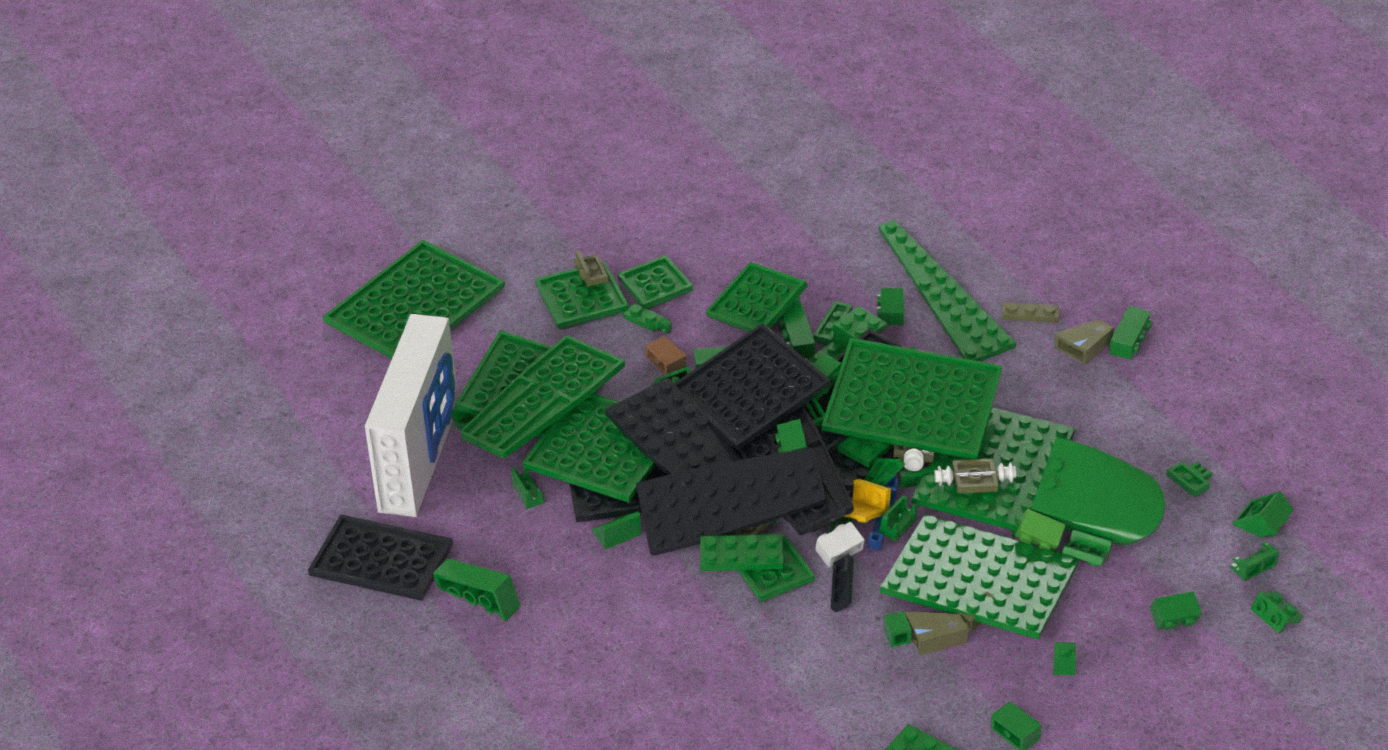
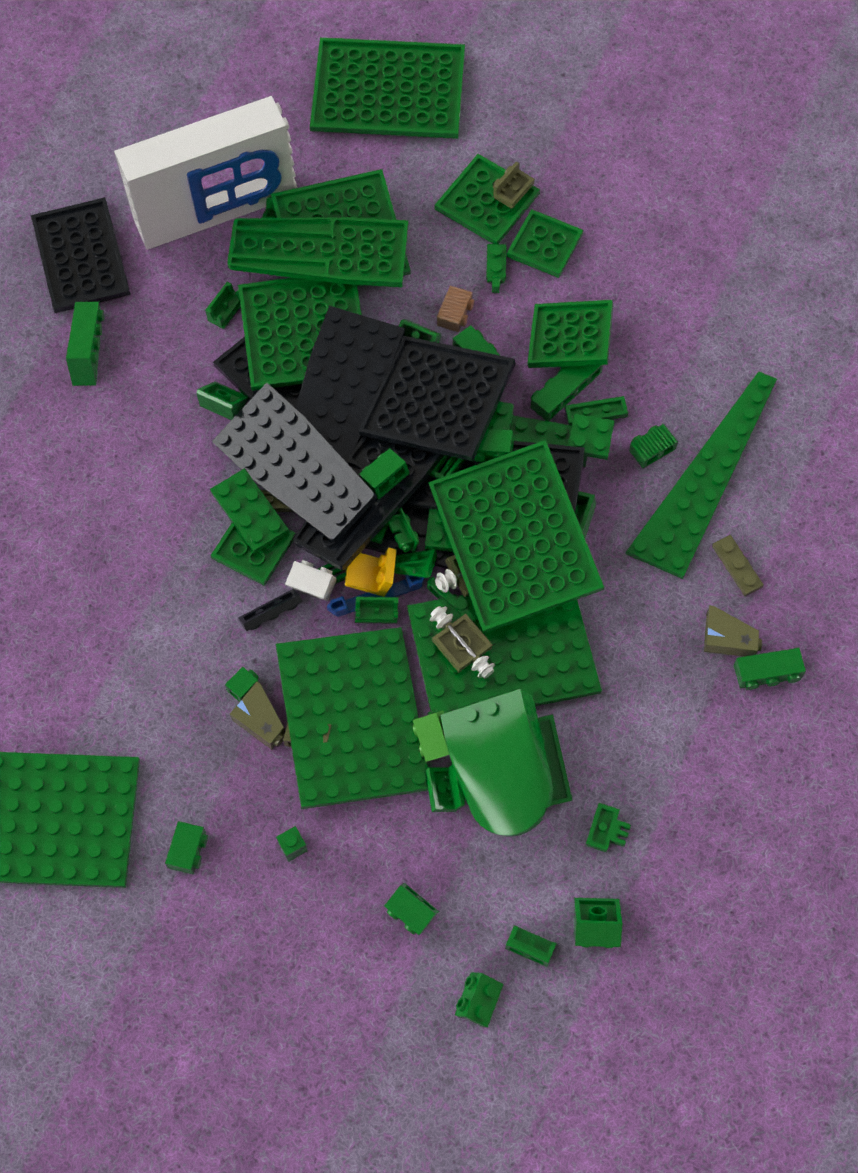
camera: 55 degrees right, 25 degrees up
none -> green hinge [387,508,419,552]

